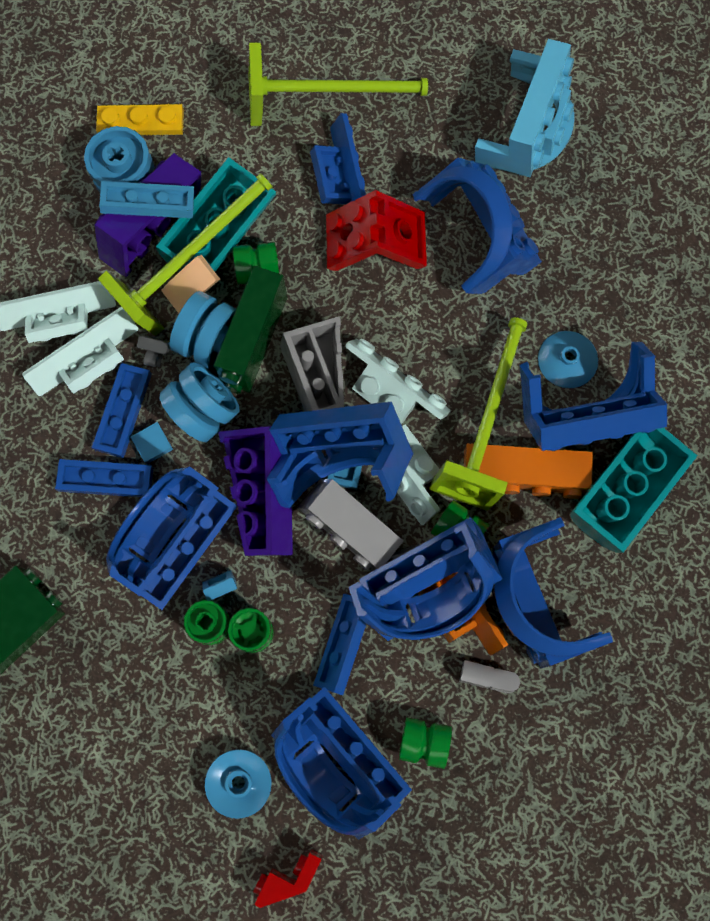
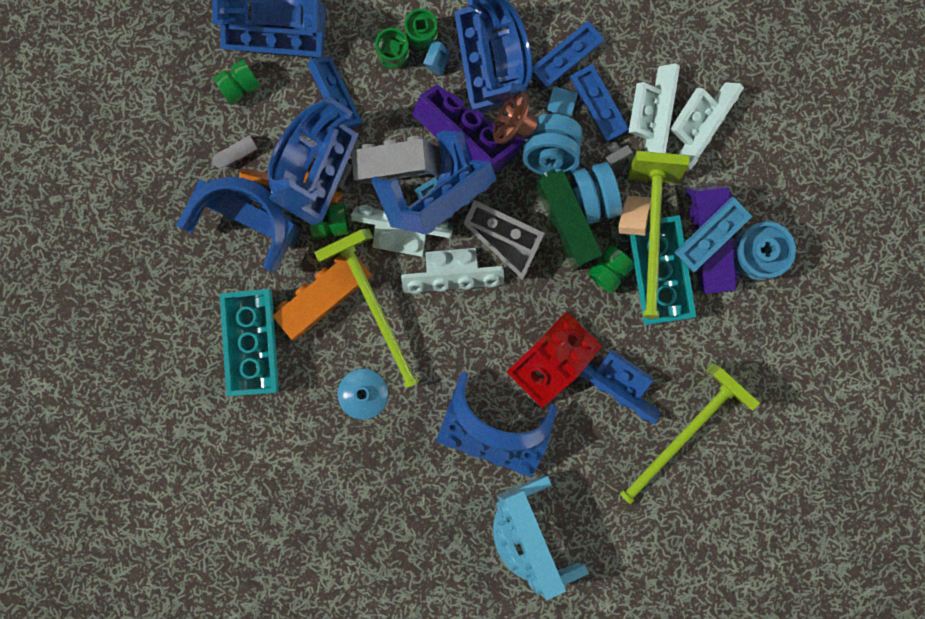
camera: 135 degrees right, 10 degrees up
yellow plate [96,104,184,135] -> none
blue piece [519,342,667,451] -> none
none -> copper wheel [493,91,538,144]

